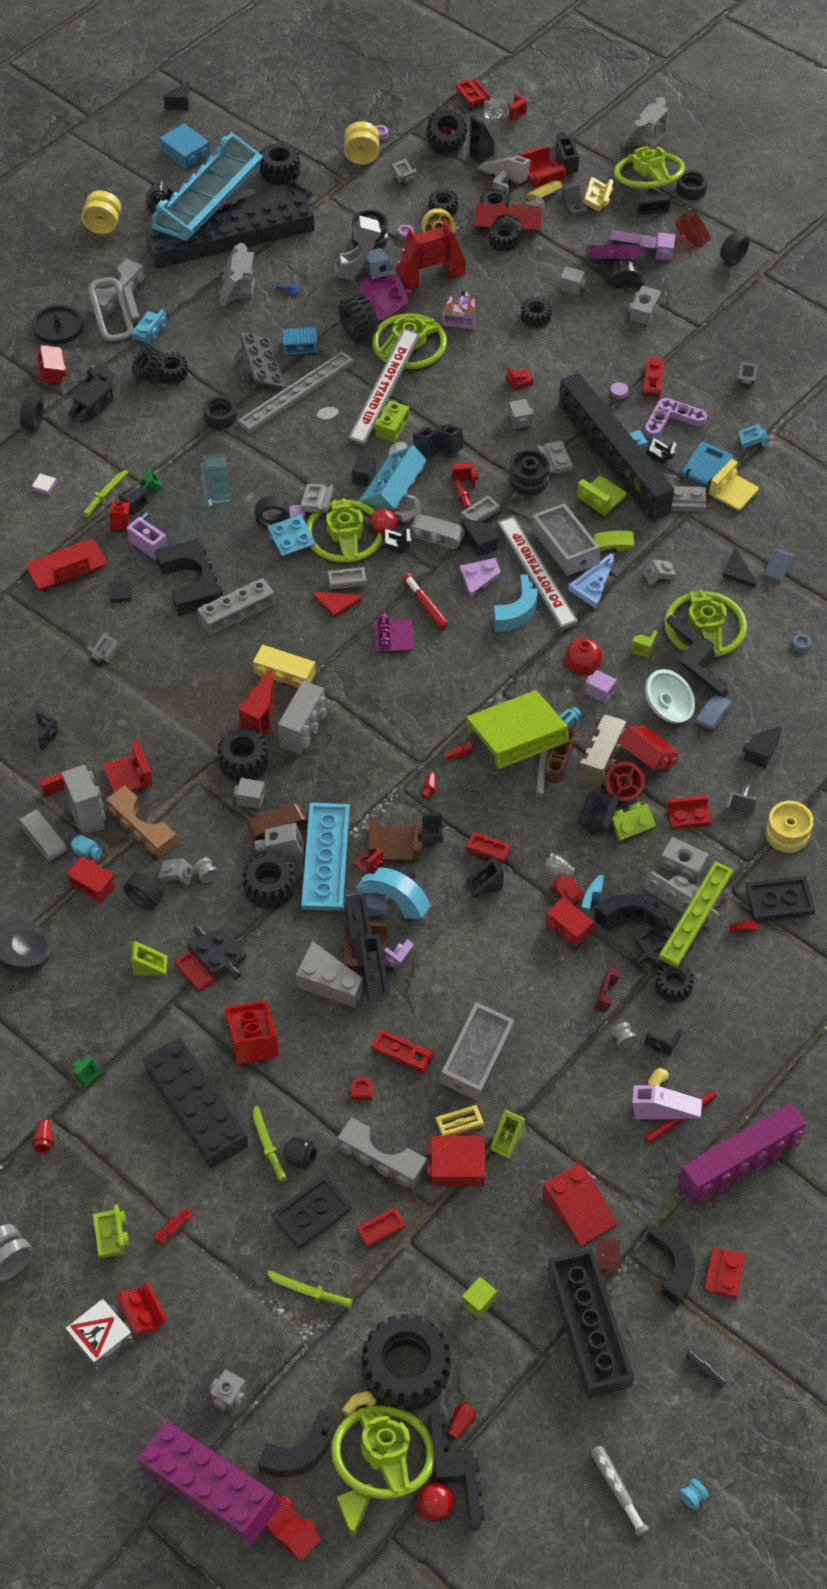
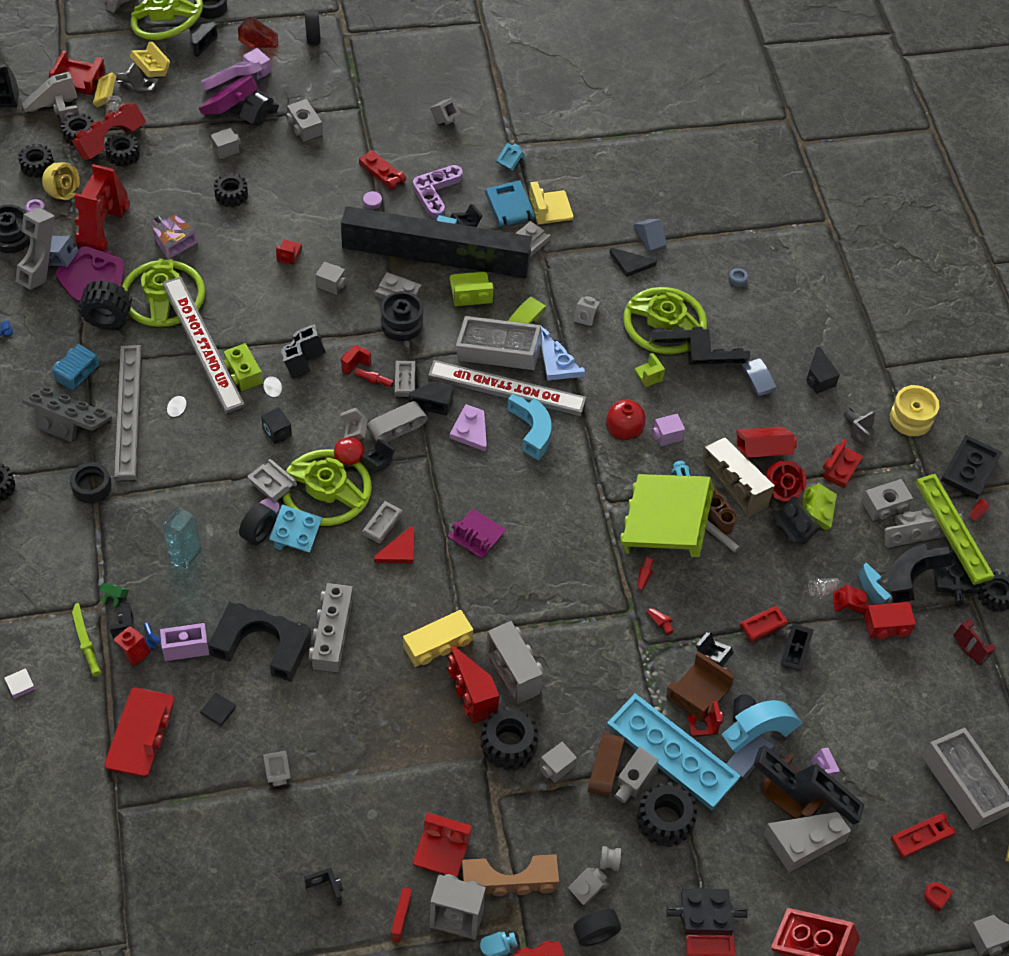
camera: 55 degrees left, 0 degrees up
medium azure slope [359,445,427,511] -> none
red piece [402,573,448,629] -> none
black hinge [555,132,579,174] -> none
light aqua dish [645,669,695,724] -> none

